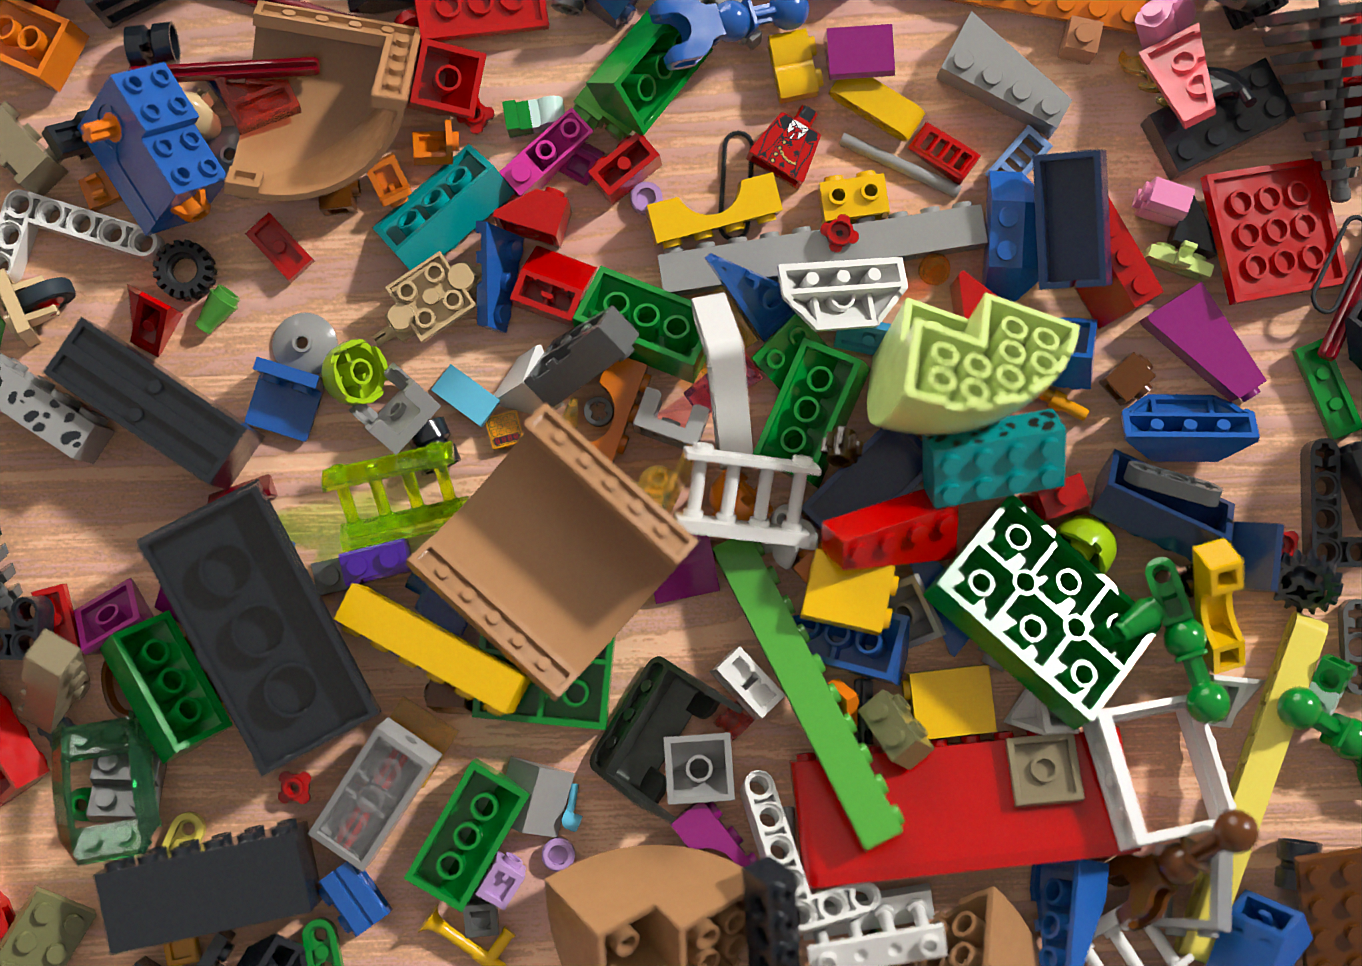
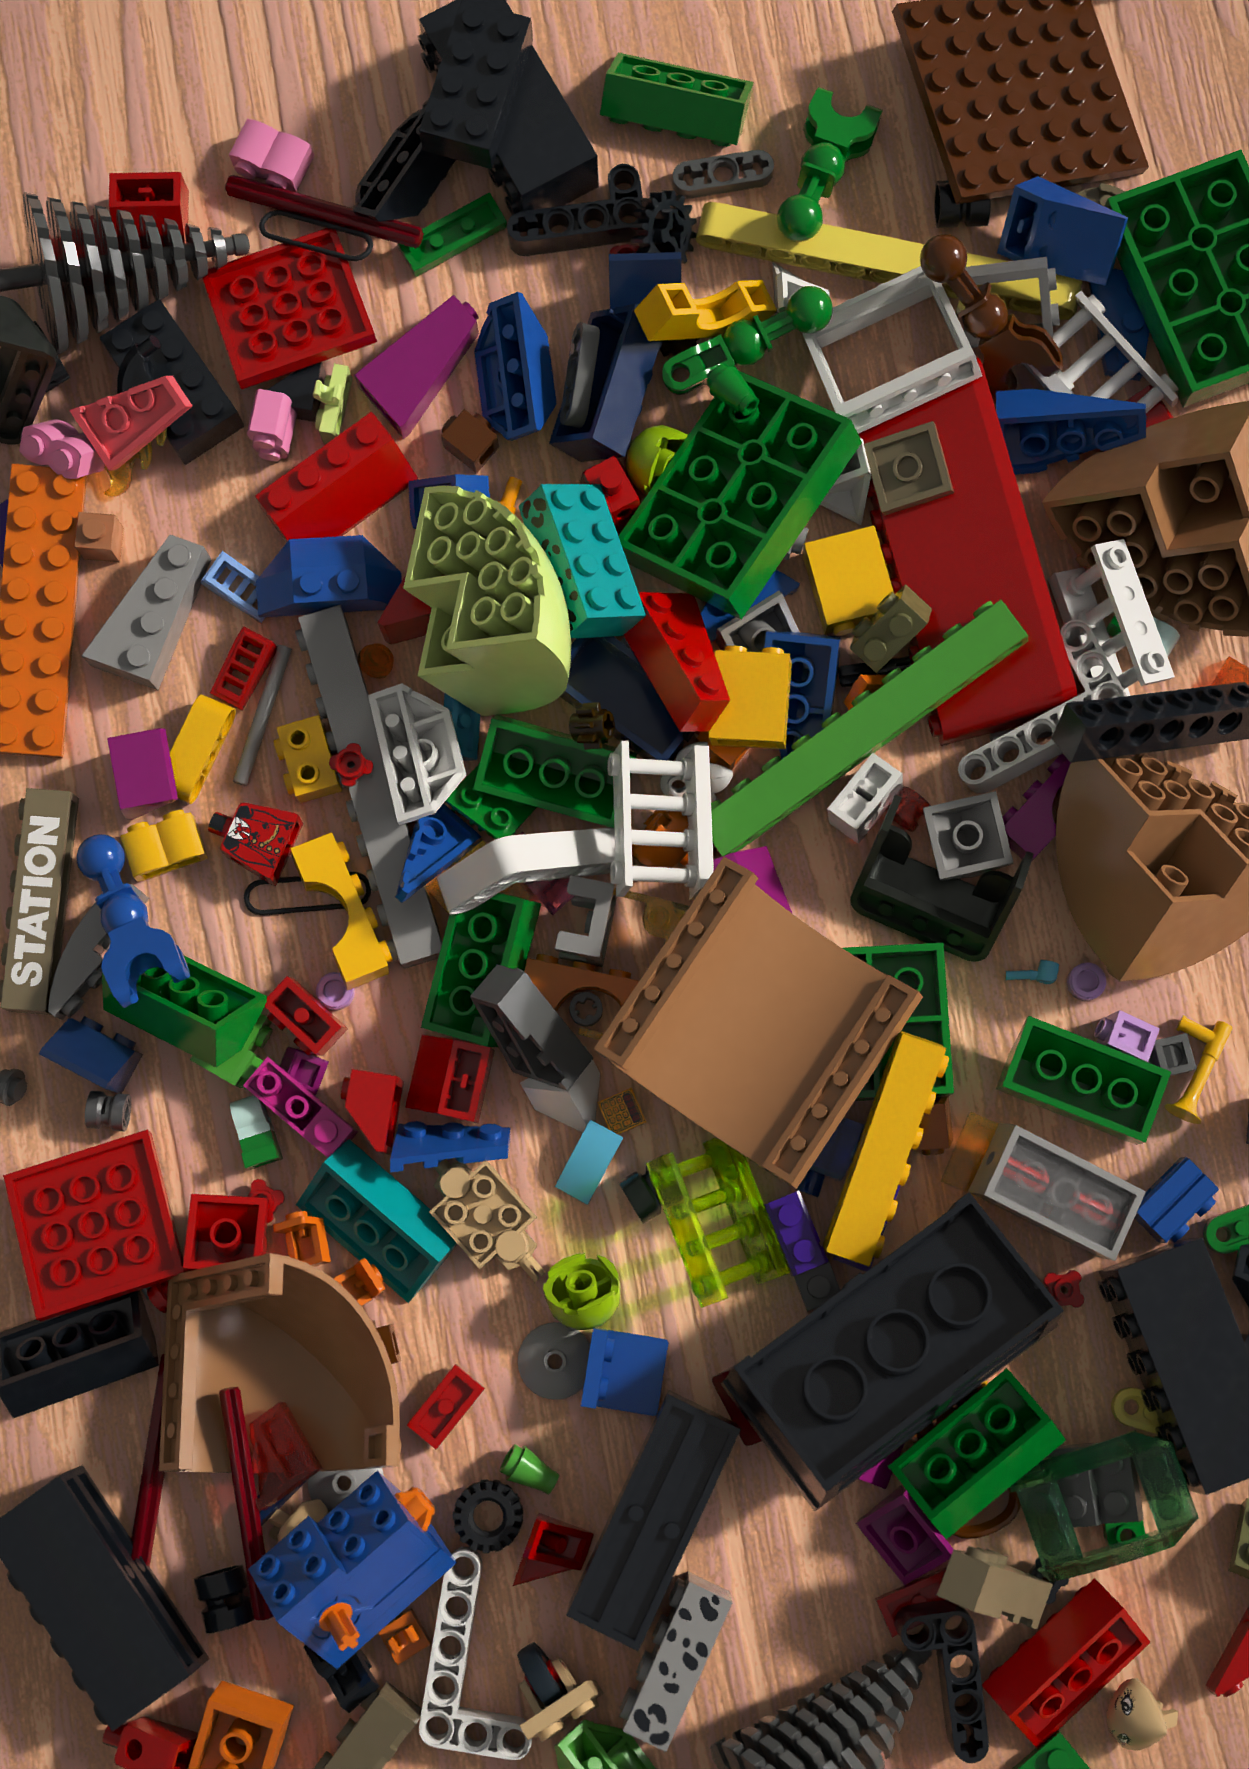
camera: 100 degrees left, 5 degrees down
light grey panel [349,362,441,455] -> none
light grey slope [506,756,575,838] -> none
dark blue piece [1032,149,1112,290] -> none
green leg [1309,653,1357,715] -> none

